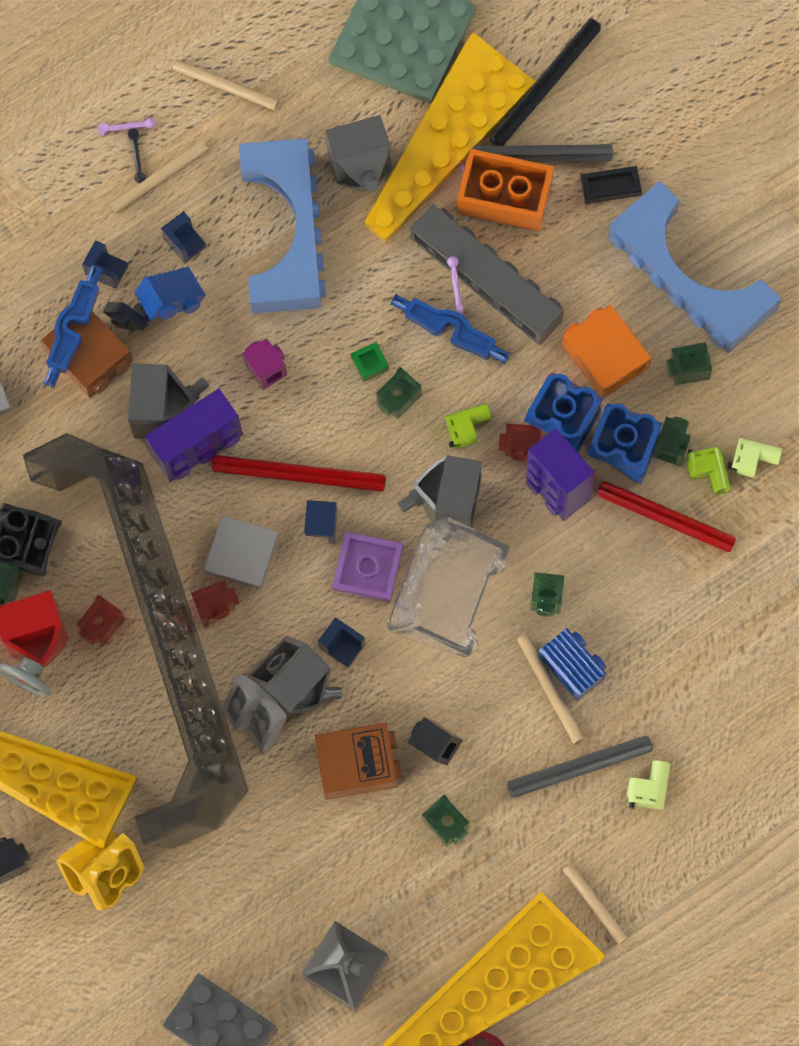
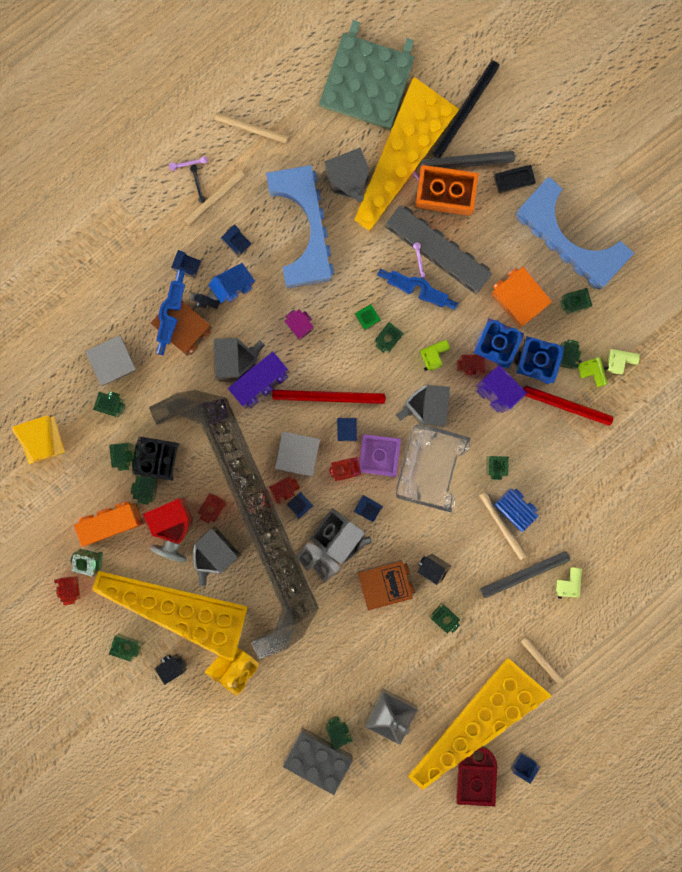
camera: 10 degrees left, 15 degrees up
none -> dark grey piece [193,527,241,586]
none -> dark blue panel [287,492,314,519]
none -> clear green brick [326,716,353,749]
none -> clear red brick [329,457,362,481]

